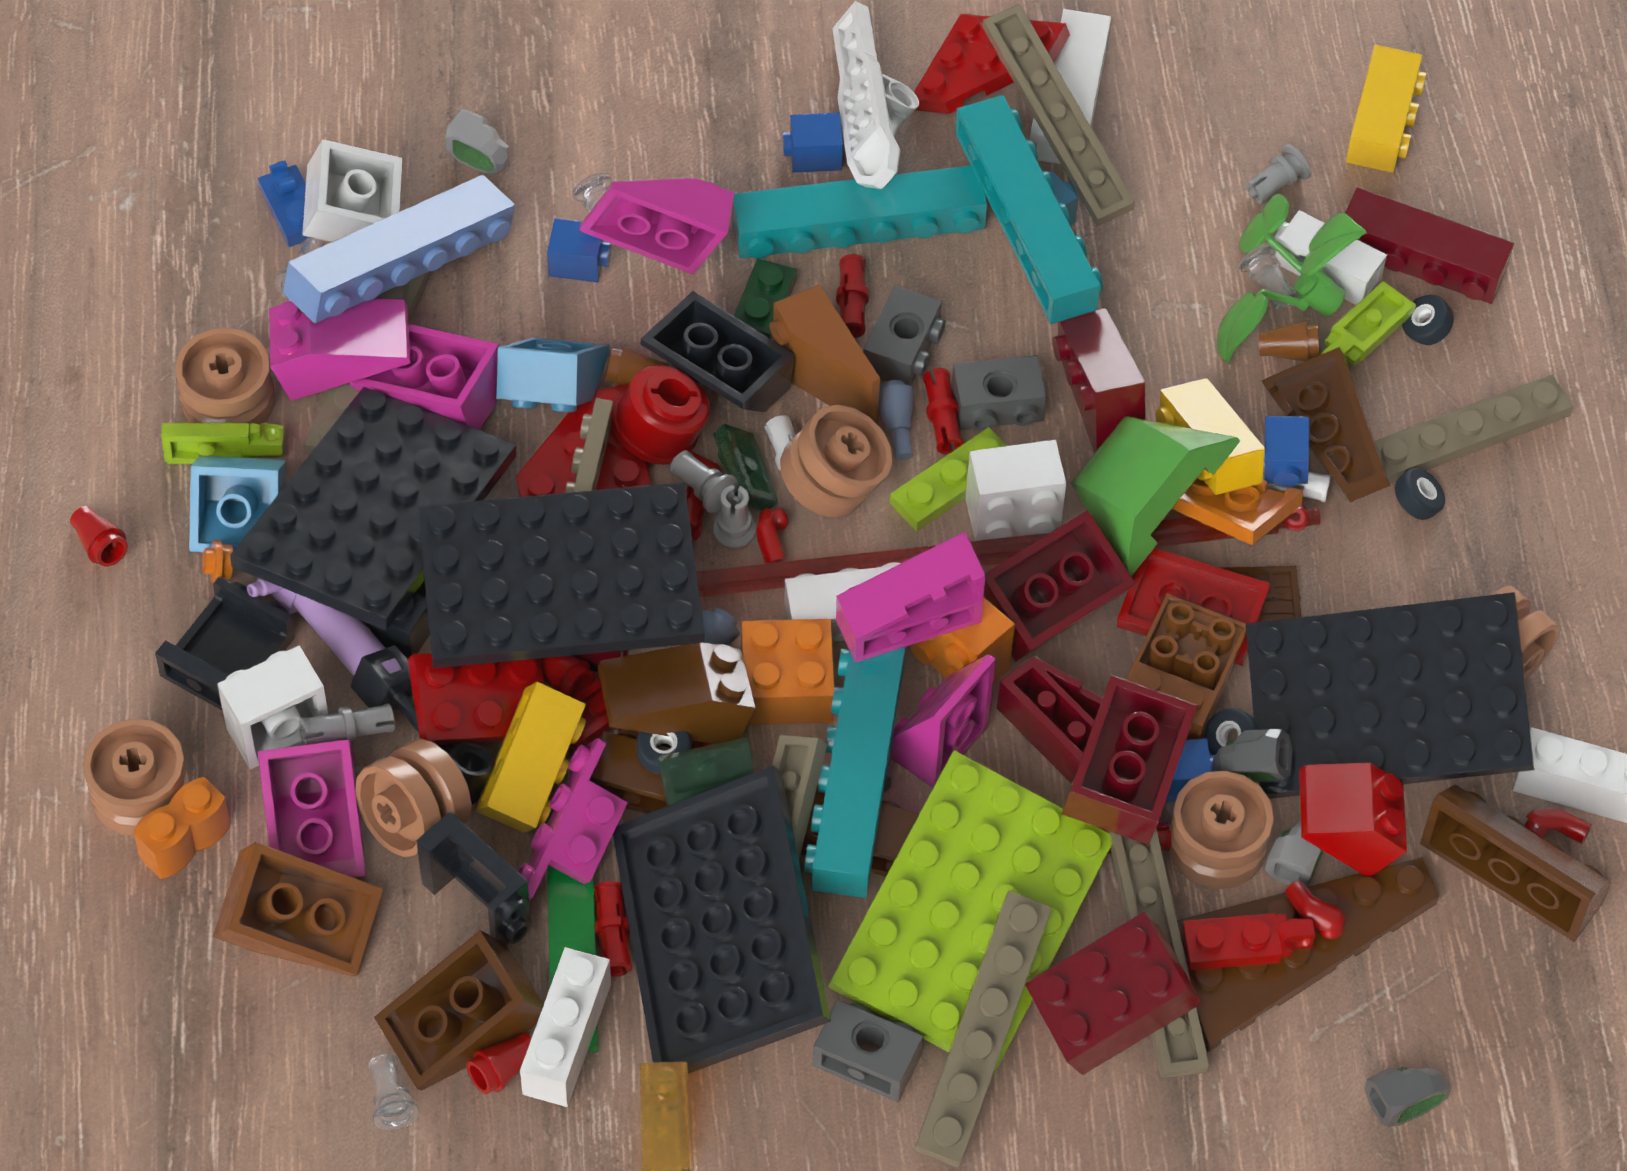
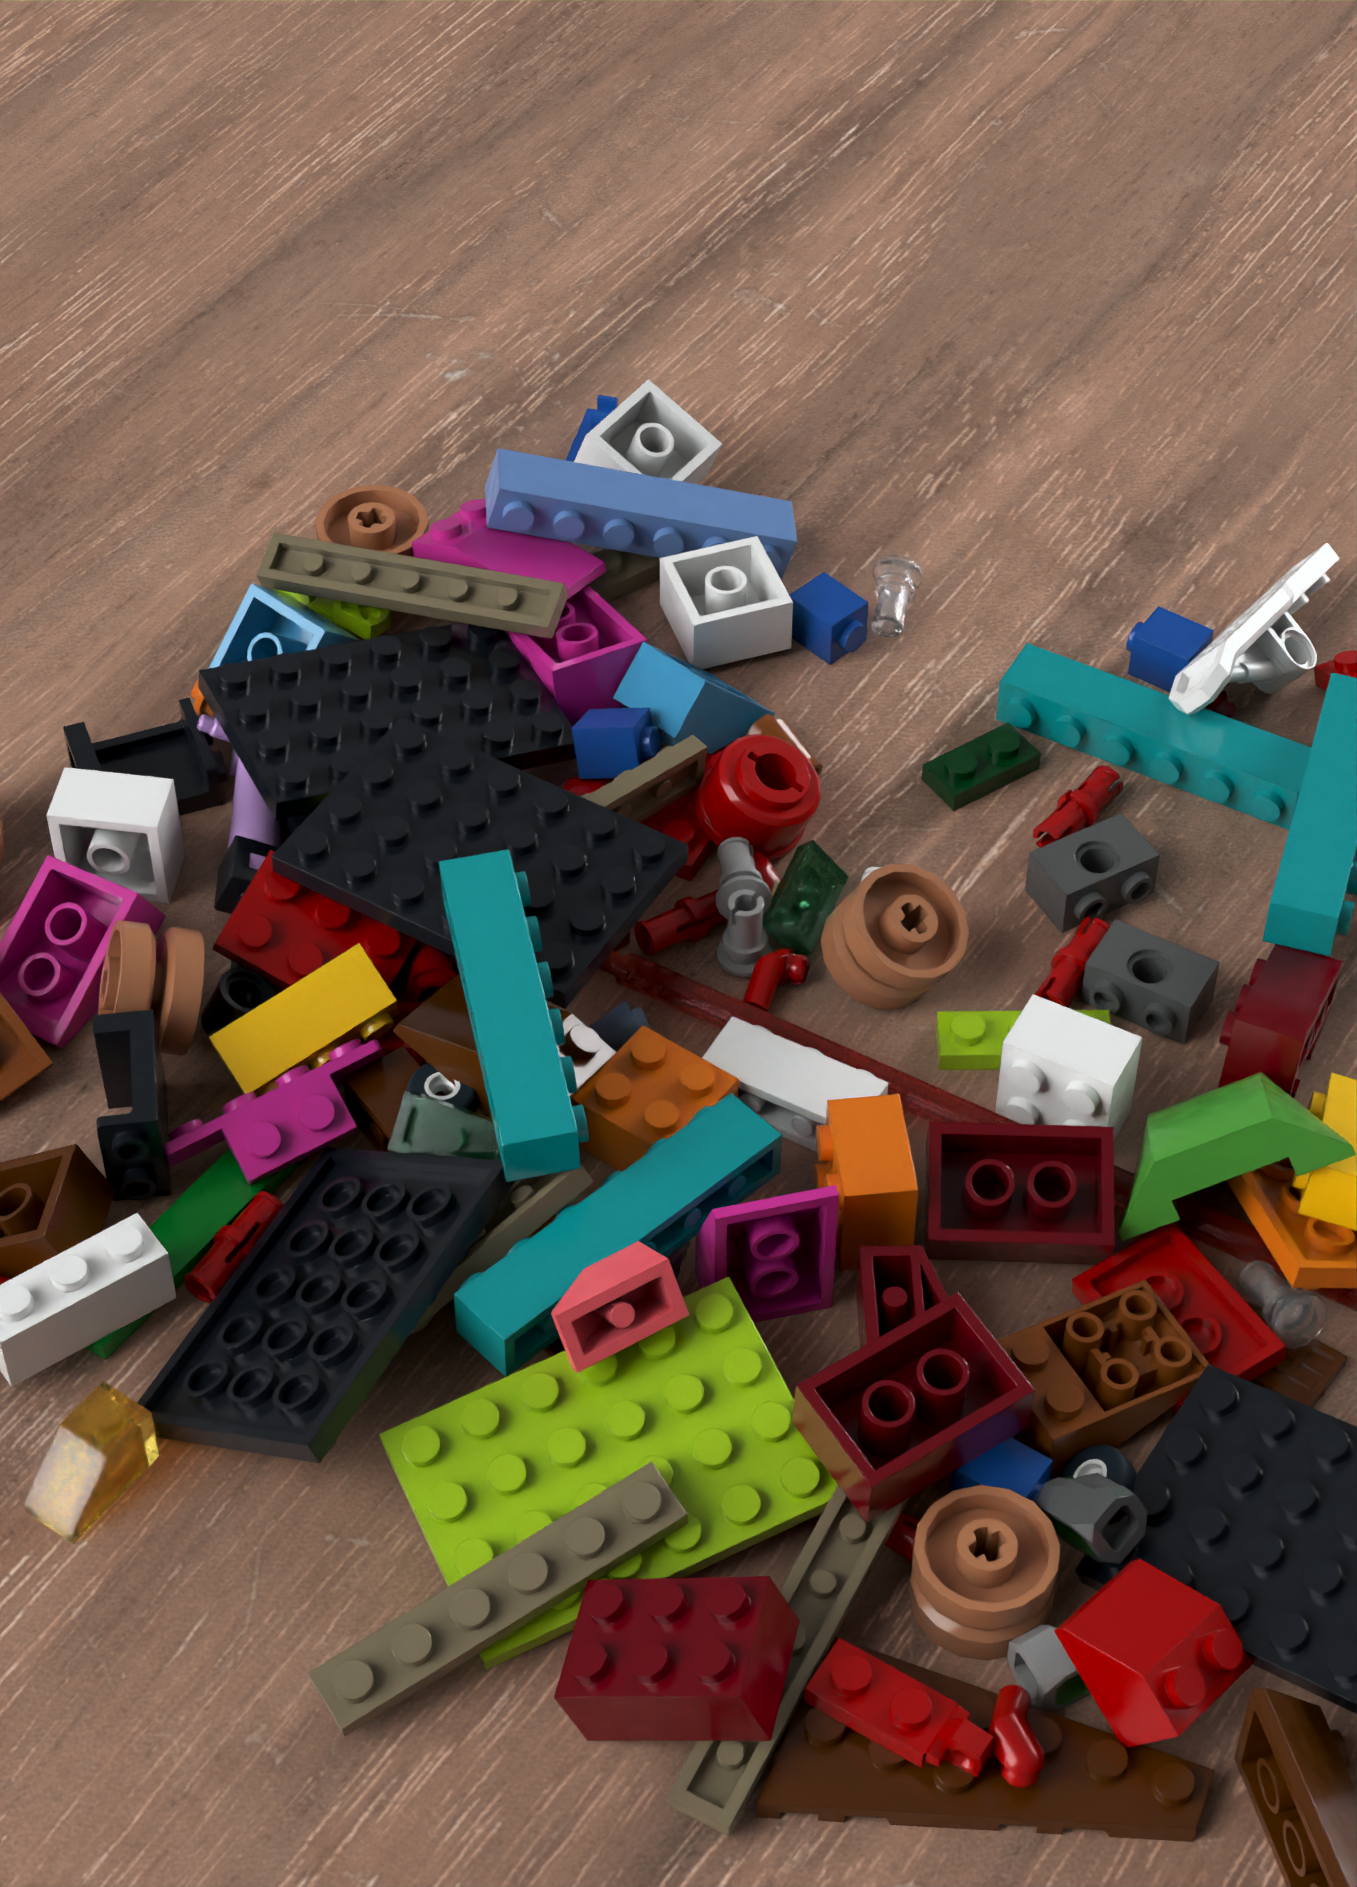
camera: 40 degrees right, 10 degrees down
red cone [70,506,128,567] -> none
light grey pin [299,703,395,745] -> none
light grey rock [445,109,509,174] -> none
dark pink slope [579,178,734,275] -> none
black slope [640,291,795,412] -> none
dark orange slope [770,284,880,425] -> none
dark grey brick [813,1000,923,1102] -> none
dark pink wedge [836,532,985,663] -> none
sand blue cone [878,380,914,460] -> none
none -> dark tan plate [256,533,568,639]
none -> teal brick [439,849,589,1182]
none -> coral slope [551,1241,689,1373]
none -> blue brick [571,707,661,779]
none -> white brick [660,536,793,669]
none -> clear pin [1238,1260,1327,1348]

